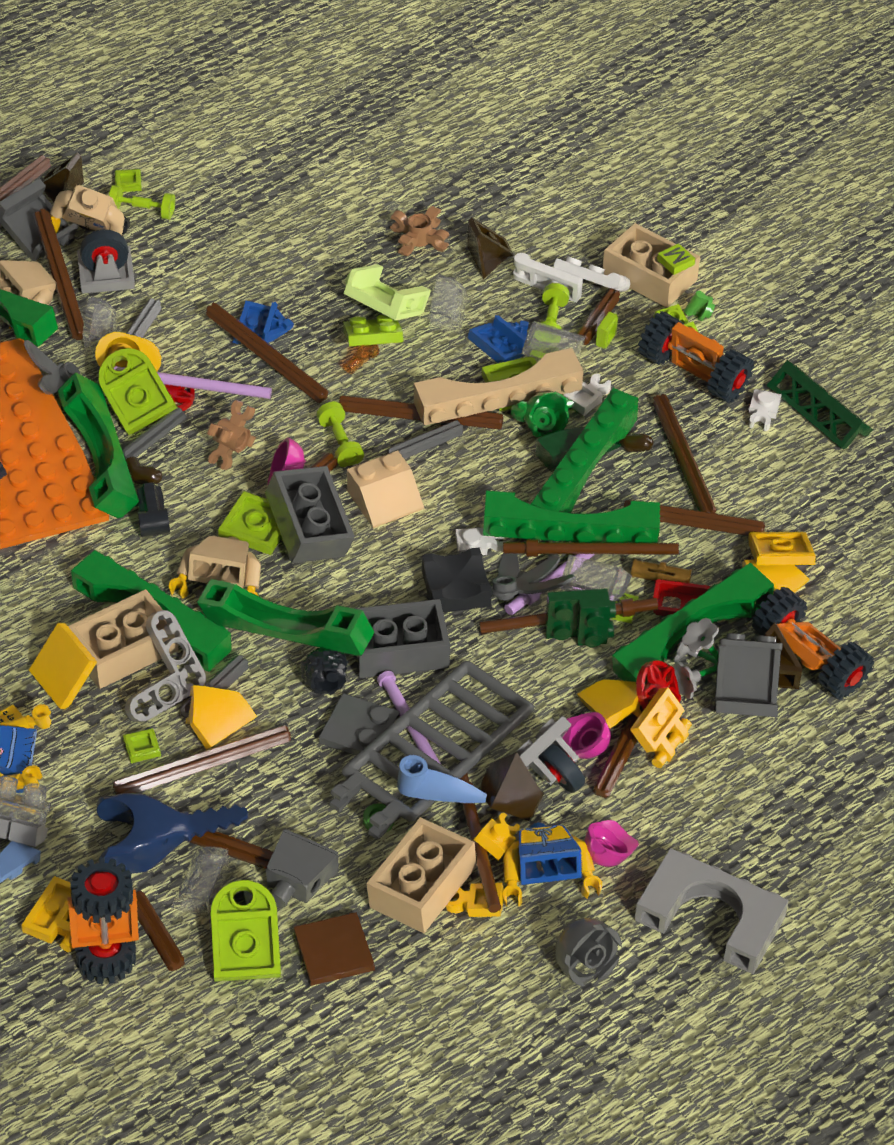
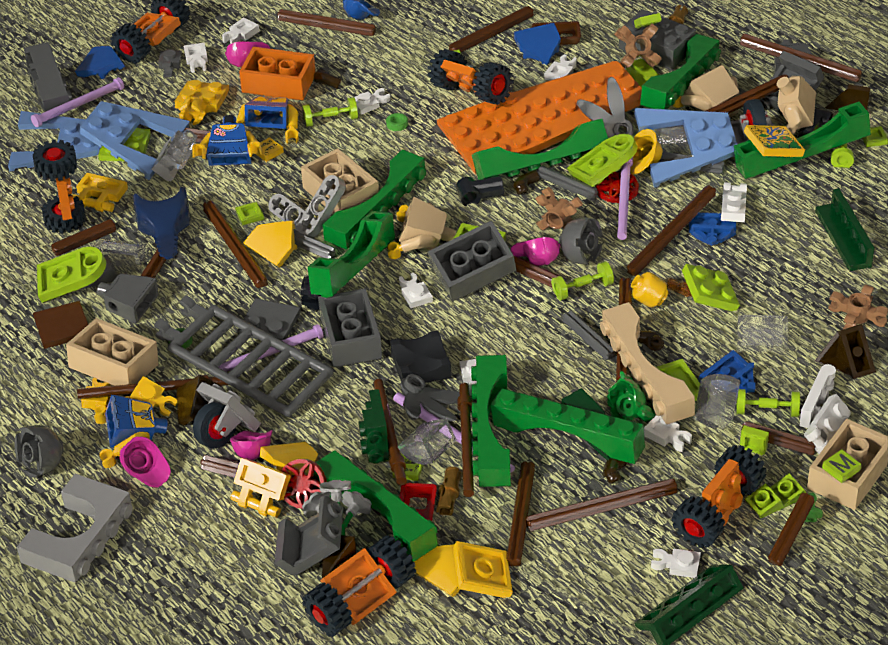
camera: 90 degrees right, 5 degrees down
yellow tile [29,623,97,709] -> none
yellowish green panel [344,264,431,320] -> none
tan slope [347,450,424,528] -> none
medium blue piece [397,755,487,803] -> none
none -> white plate [399,273,433,308]
none -> dark grey cylinder [559,218,602,265]
none -> yellow head [631,272,668,308]
none -> medium blue wing [634,108,737,188]
none -> white plate [721,182,747,222]
none -> green arch [733,102,871,179]
none -> yellow tile [744,125,805,157]
none -> reddish brown axle [768,493,815,566]
none -> dark green fence [815,188,875,272]

